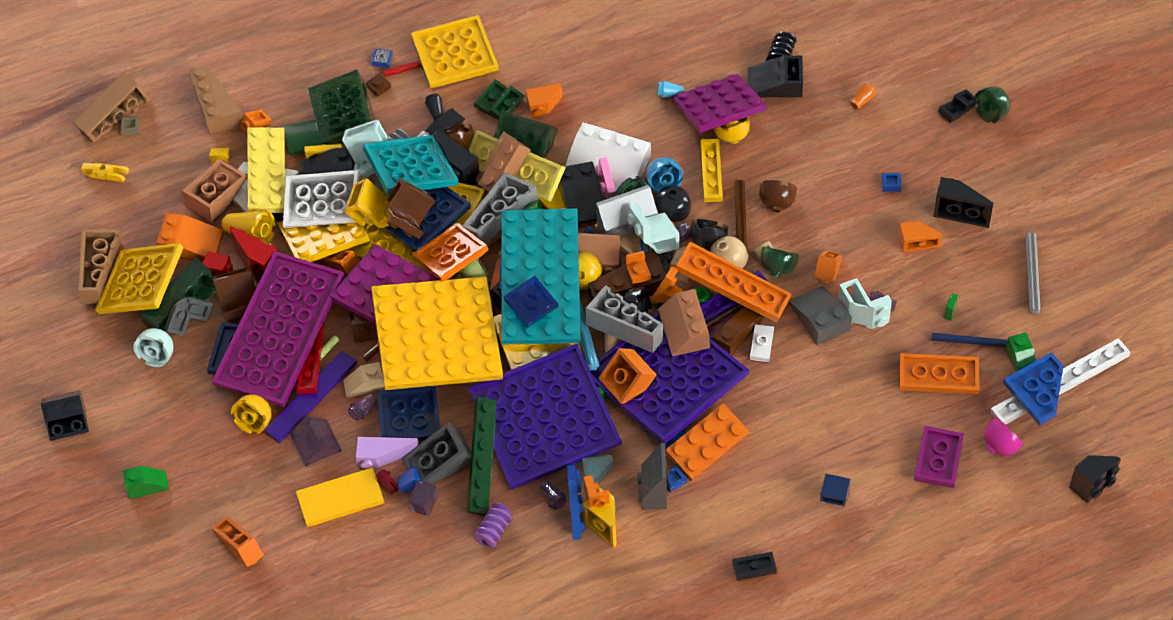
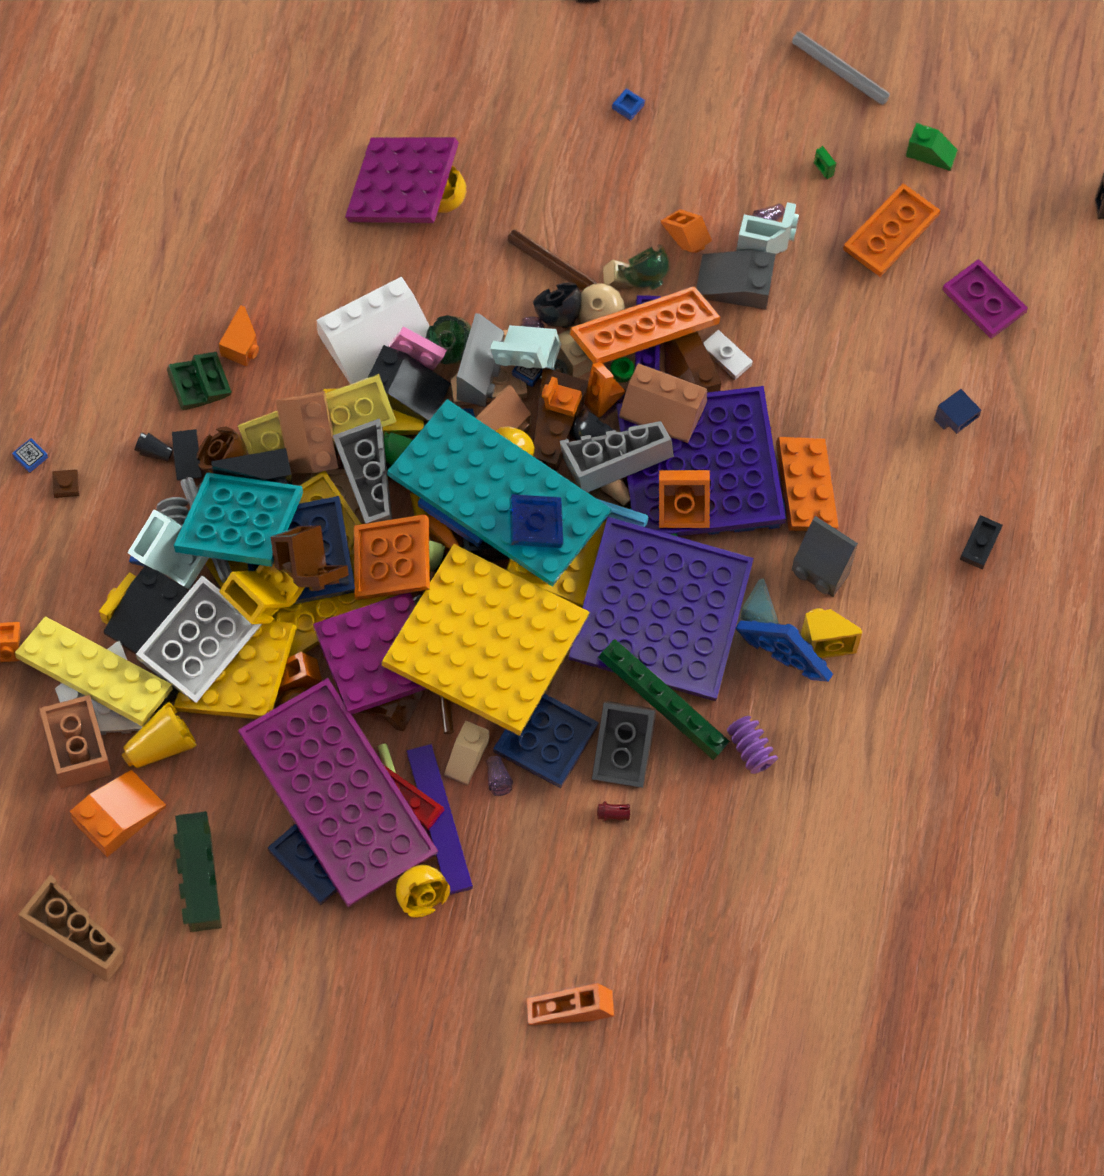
camera: 60 degrees left, 10 degrees up
black slope [40,390,89,441] -> none
yellow plate [95,243,184,314] -> none
green slope [122,466,169,499] -> none
light aqua cylinder [133,328,174,367] -> none
dark grey plate [164,297,213,335] -> none
red brick [202,251,233,279] -> none
yellow slope [209,147,230,164] -> none
reddish brown piece [212,266,256,322] -> none
red slope [230,226,278,282] -> none
dark green slope [284,119,325,156] -> none
clear purple slope [290,416,342,467] -> none
yellow tile [296,467,384,528] -> none
clear green slope [308,69,375,145] -> none
lavender slope [356,437,419,469] -> none
red bar [383,60,422,77] -> none
blue slope [398,467,422,494] -> none
clear purple brick [409,481,438,516] -> none
yellow plate [411,15,499,89] -> none
clear green slope [494,111,558,158] -> none
clear purple cone [540,481,566,509] -> none
orange bracket [584,475,610,508] -> none
dark azure cylinder [646,157,684,193] -> none
black cylinder [655,185,691,222] -> none
medium azure cone [657,80,684,98] -> none
yellow plate [701,139,723,202] -> none
black slope [748,56,803,97] -> none
reddish brown cylinder [759,180,797,213] -> none
black piece [766,31,797,61] -> none
orange cone [850,83,876,110] -> none
orange slope [899,221,942,252] -> none
dark blue bar [931,333,1007,347] -> none
black slope [934,177,994,228] -> none
dark pink cylinder [984,417,1023,456] -> none
white plate [990,338,1131,424] -> none
blue plate [1003,352,1064,426] -> none

